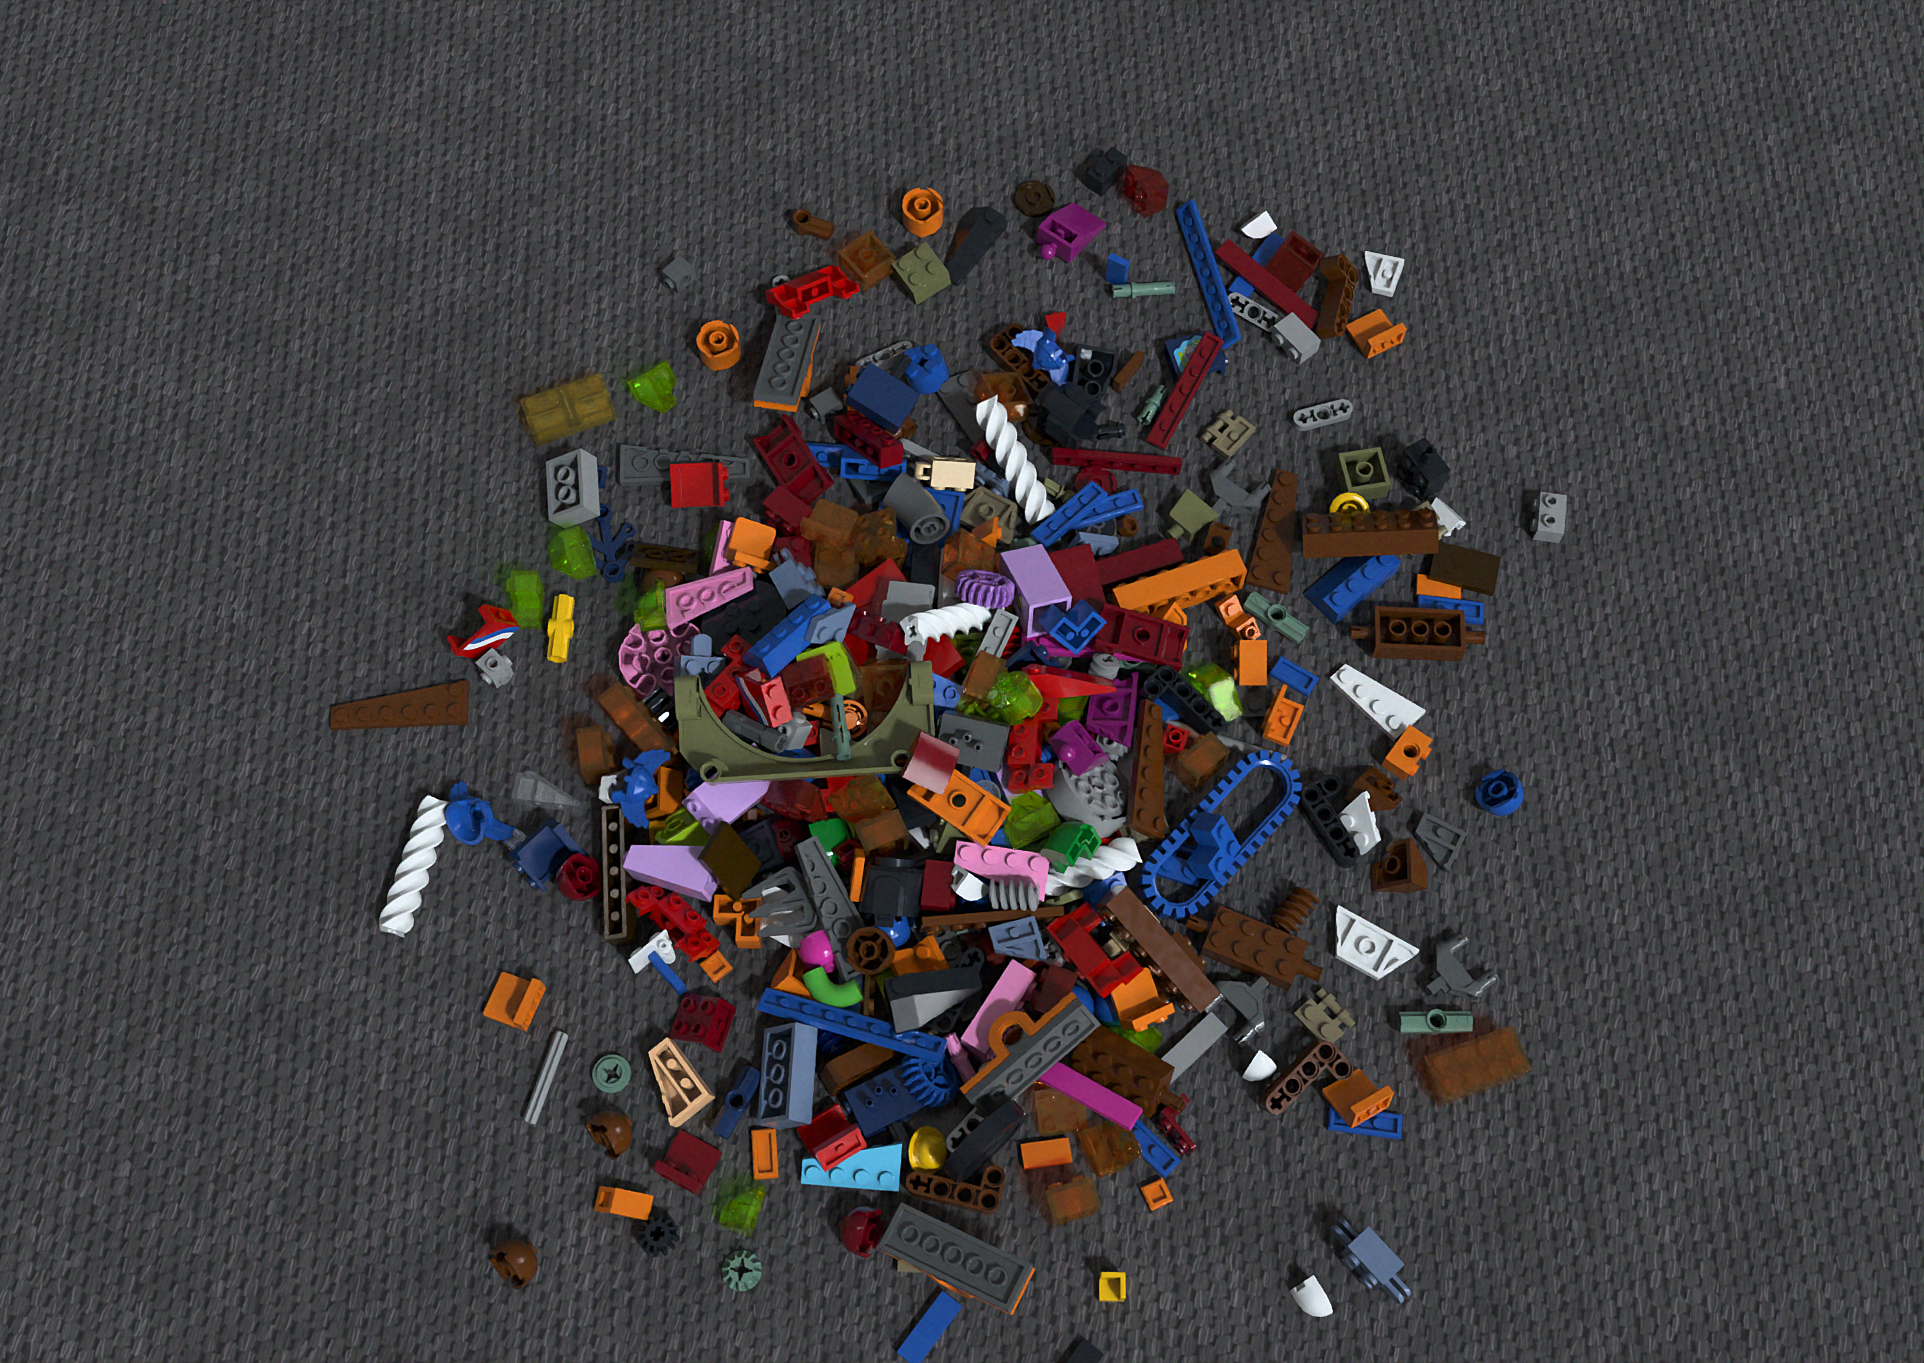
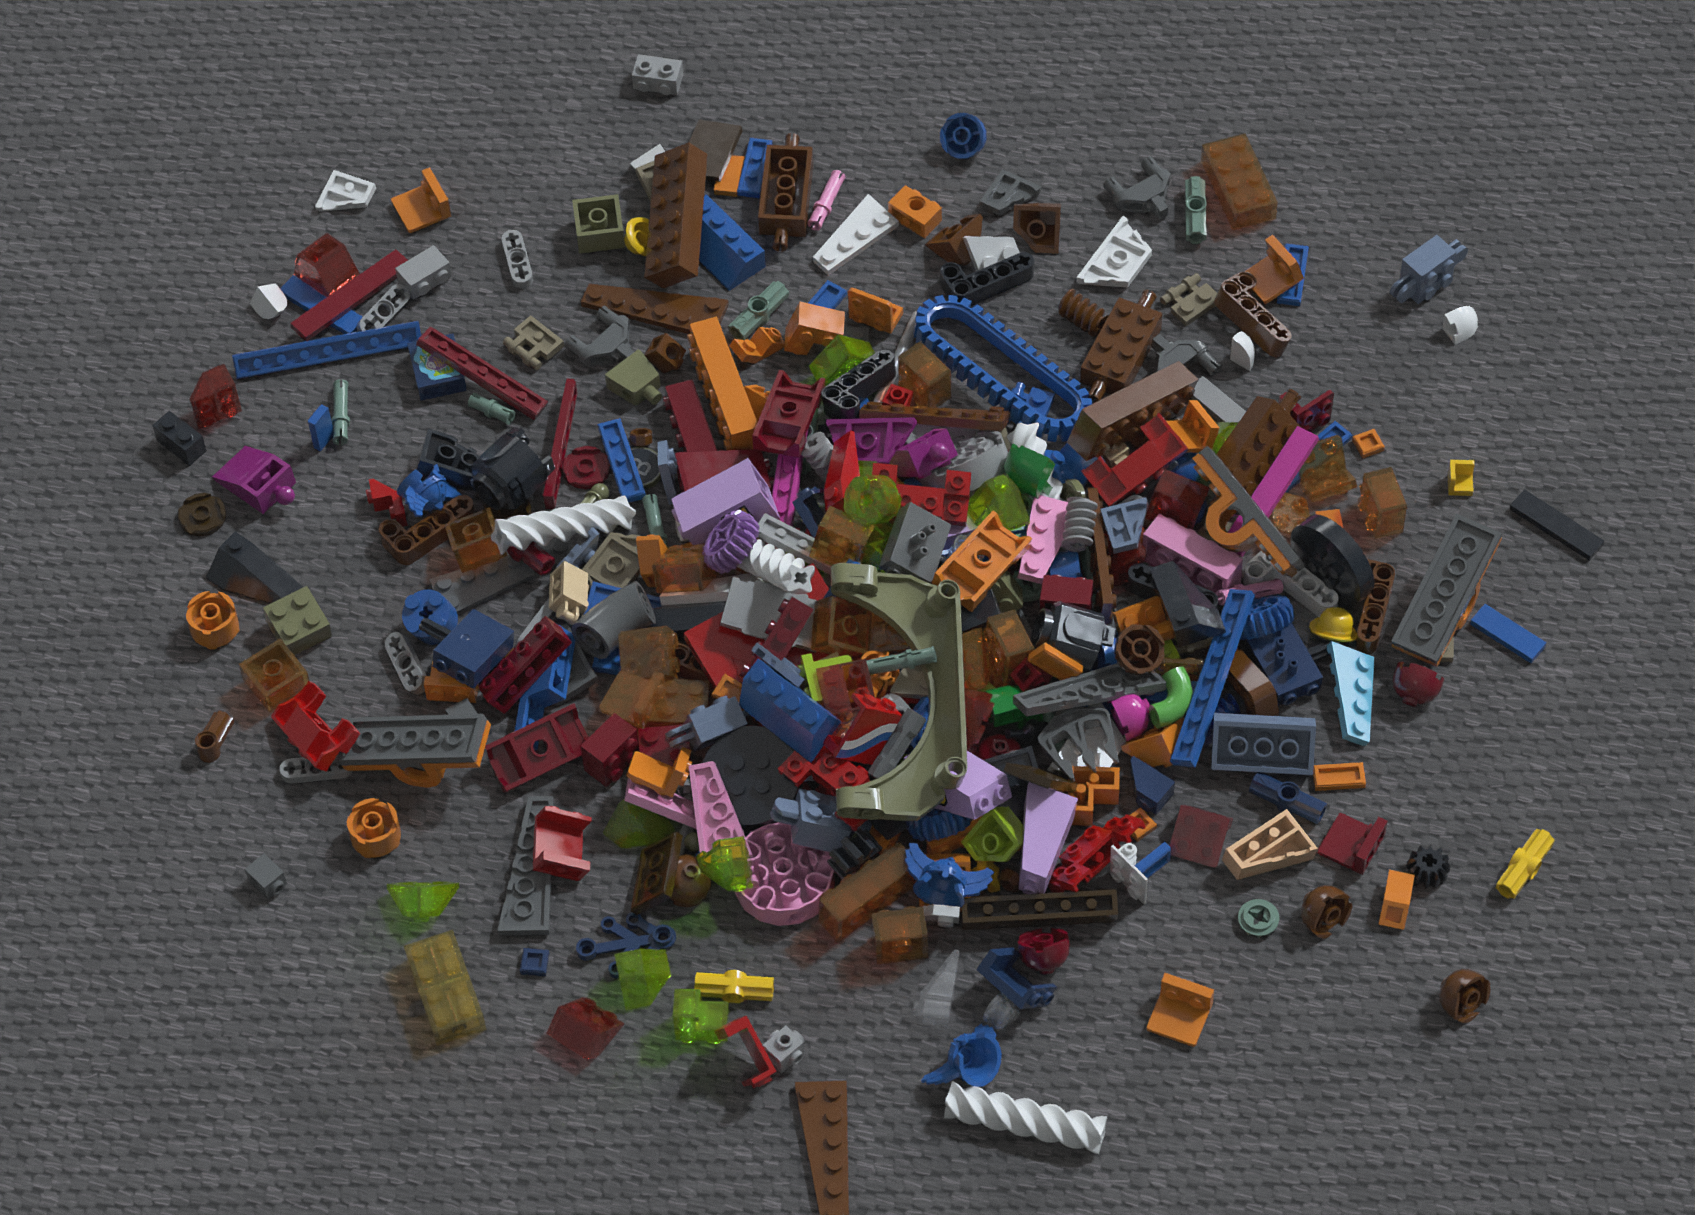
camera: 85 degrees left, 10 degrees down
light grey axle [523,1031,568,1124] -> none
light grey brick [546,448,600,529] -> none
clear neon green slope [719,1184,767,1237] -> none
sand green gear [722,1250,762,1291] -> none
red panel [795,1103,867,1172] -> none
dark red slope [900,730,960,795] -> none
white brick [951,864,989,901] -> none
blue tile [1030,480,1108,550] -> none
blue brick [1037,598,1107,655] -> none
reddish brown tile [1113,350,1144,393] -> none
blue brick [1187,812,1241,881] -> none
reddish brown beam [1317,254,1358,339] -> none
black brick [1396,437,1450,501] -> none
none -> clear red slope [546,997,624,1060]
none -> bright pink pin [807,170,845,230]
none -> dark blue slope [1130,756,1175,815]
none -> yellow piece [1496,829,1555,899]

